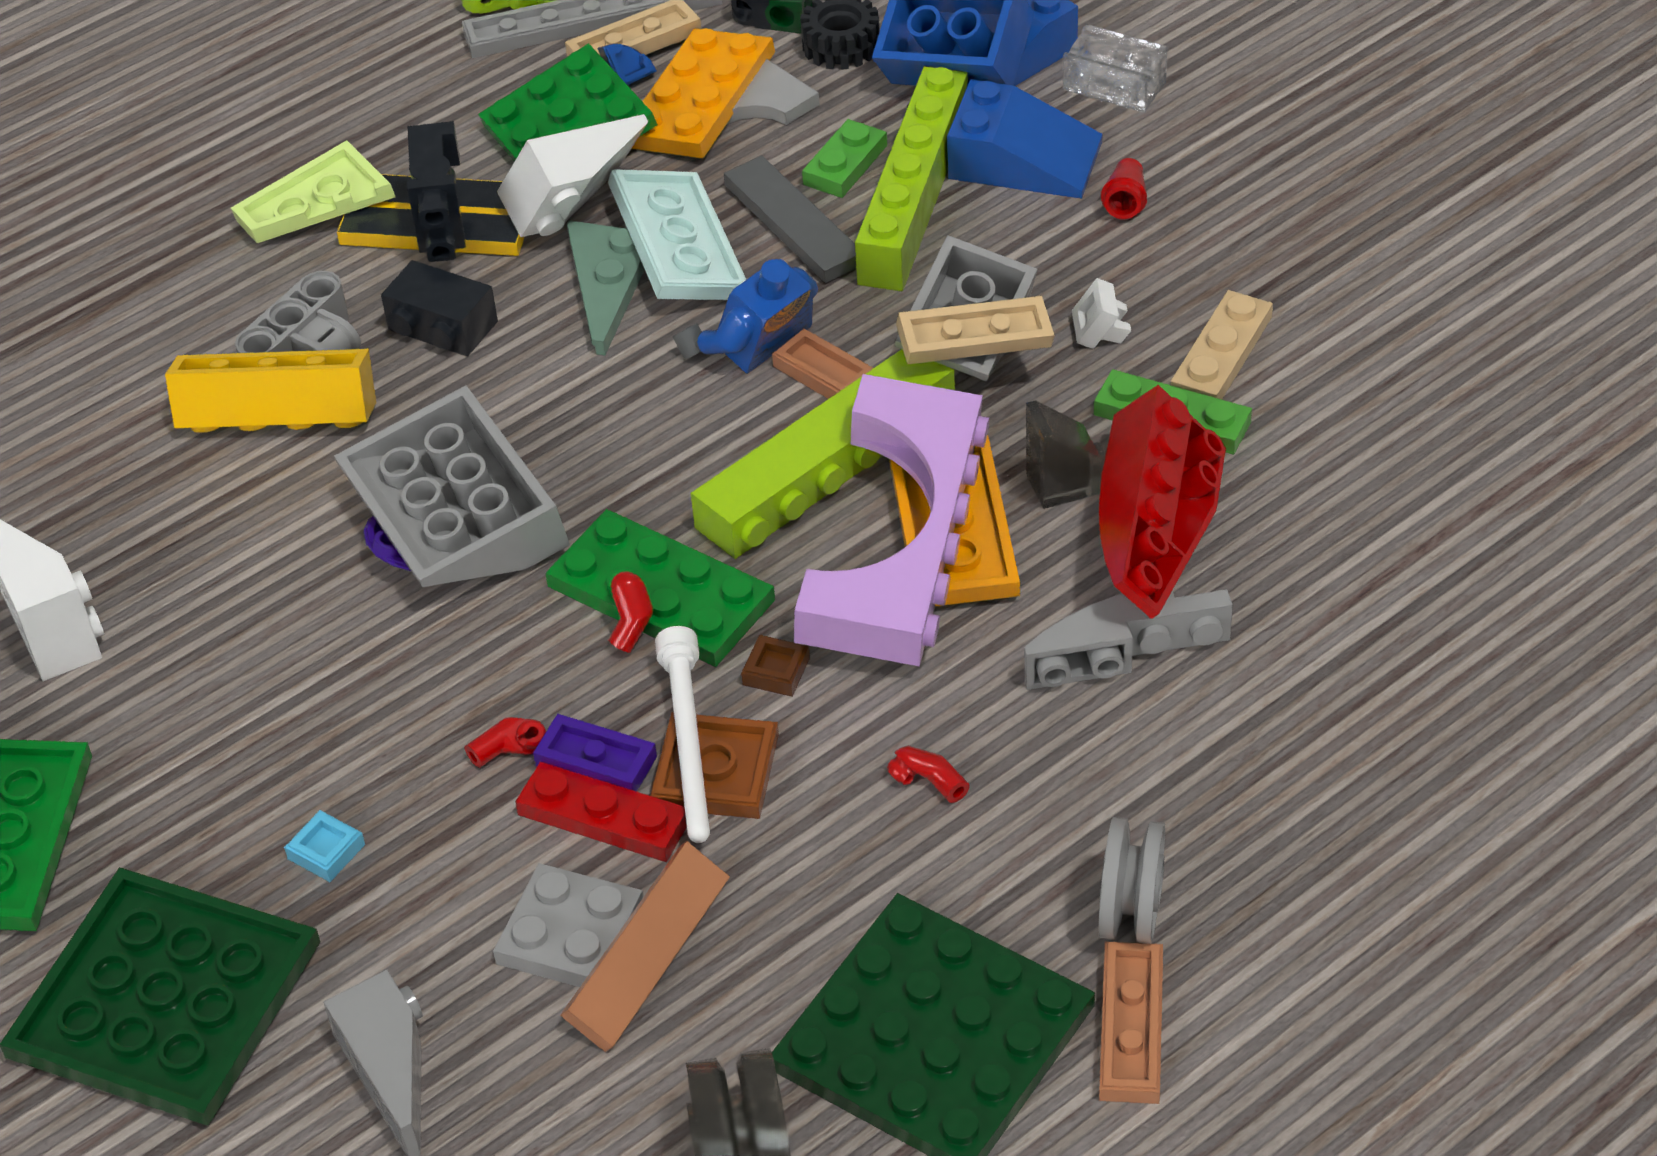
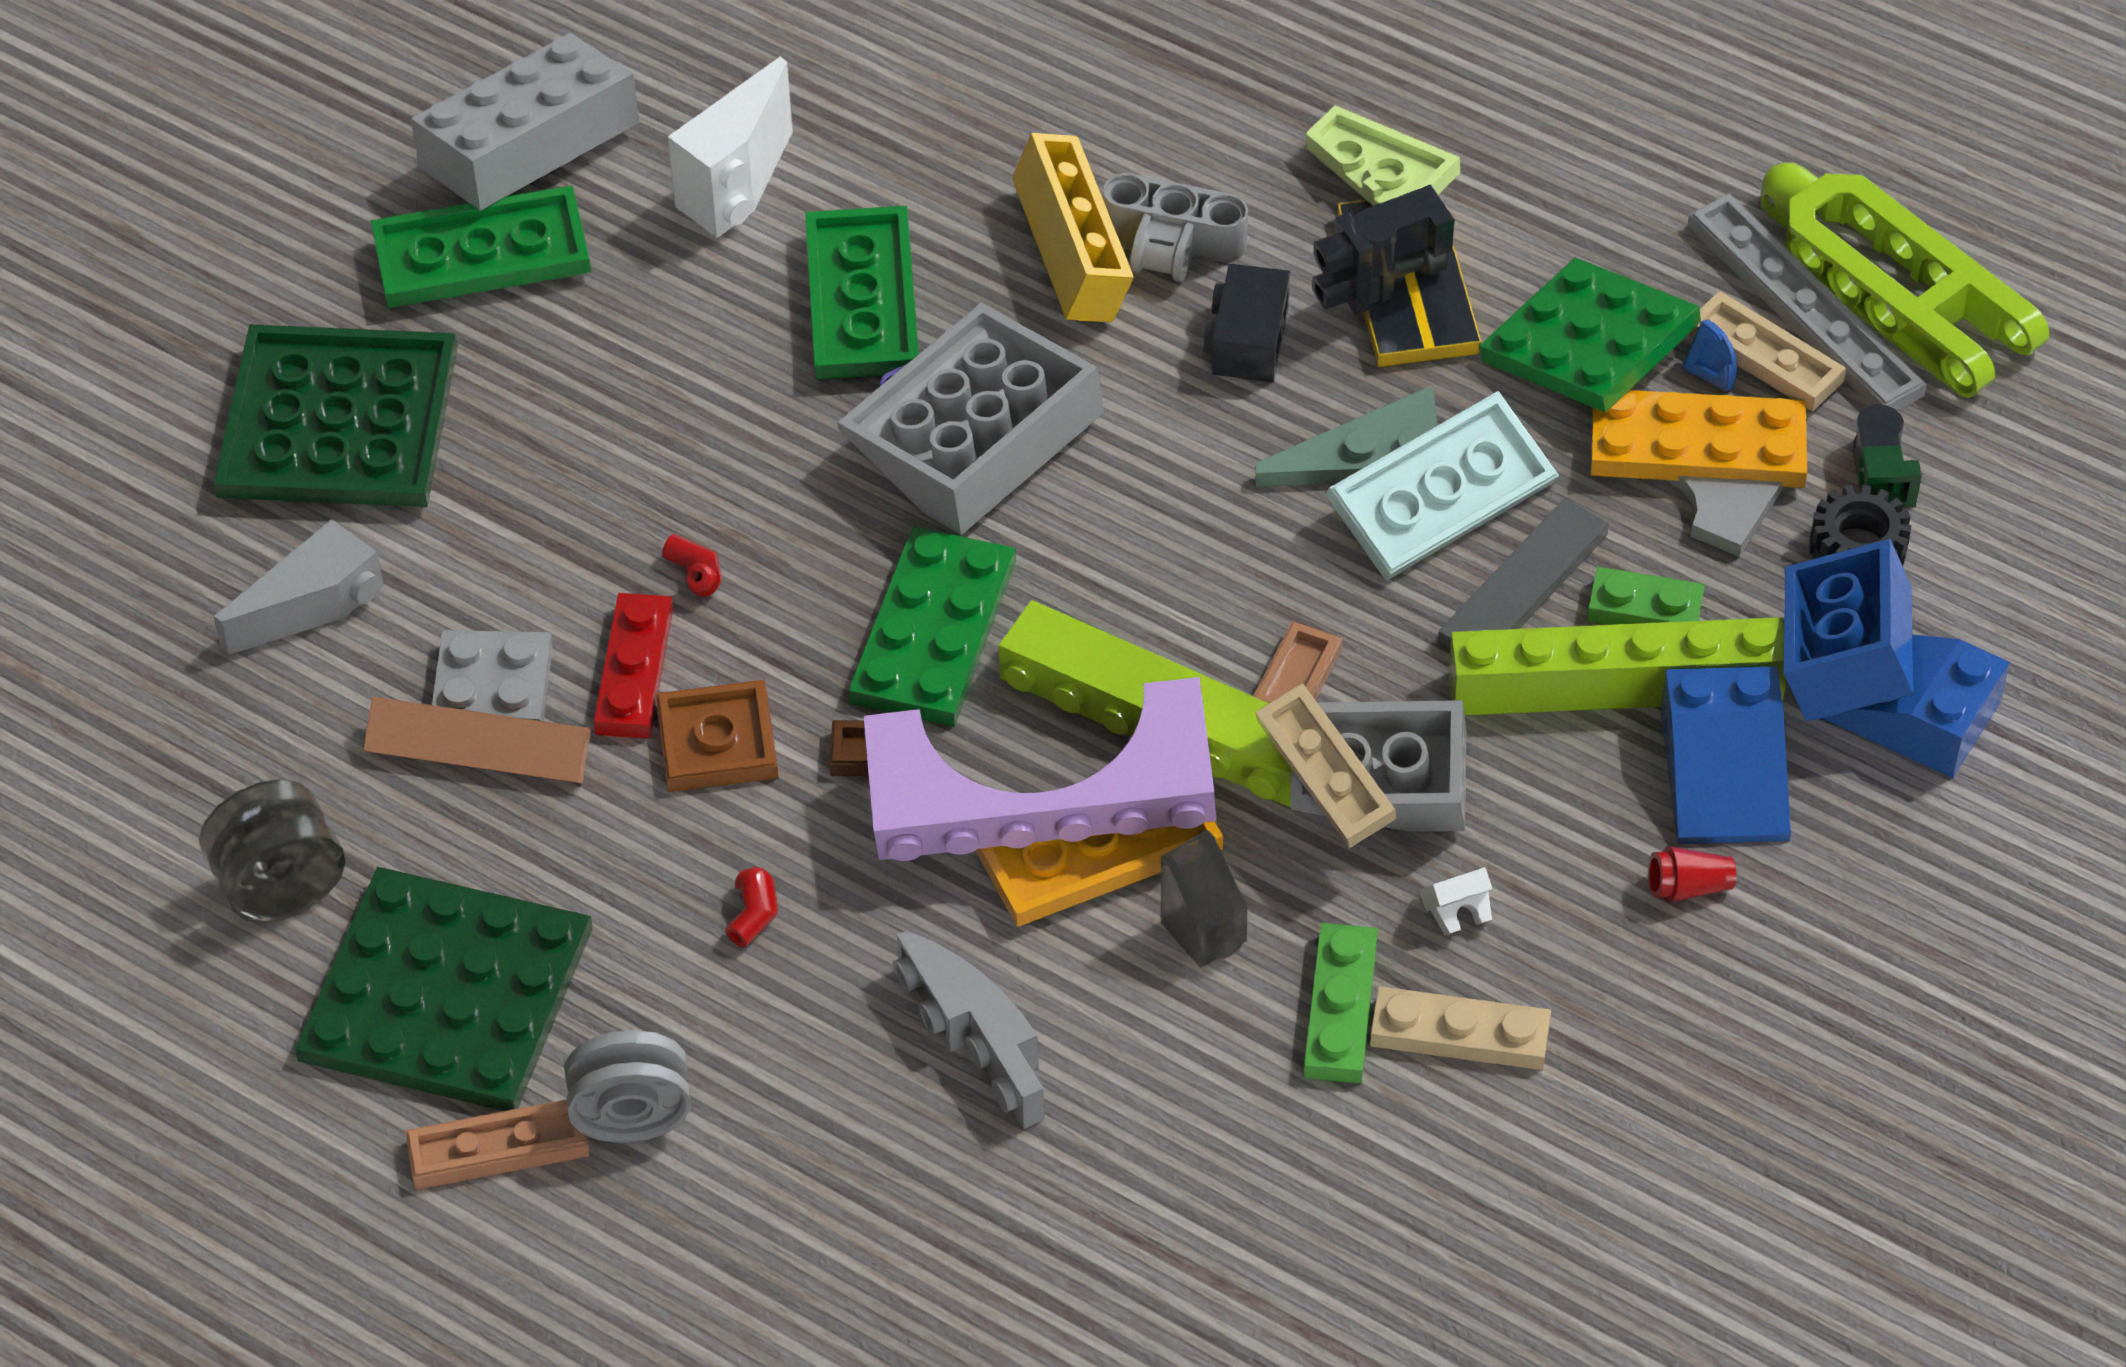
camera: 70 degrees right, 5 degrees up
medium azure tile [284,810,365,882] -> none
white slope [497,114,648,237] -> none
dark purple plate [533,713,657,791] -> none
red arm [608,571,653,653] -> none
white piece [655,626,710,843] -> none
blue torso [672,259,818,374] -> none
clear hinge [1063,24,1168,113] -> none
red wedge [1099,385,1226,619] -> none
none -> green plate [805,205,919,380]

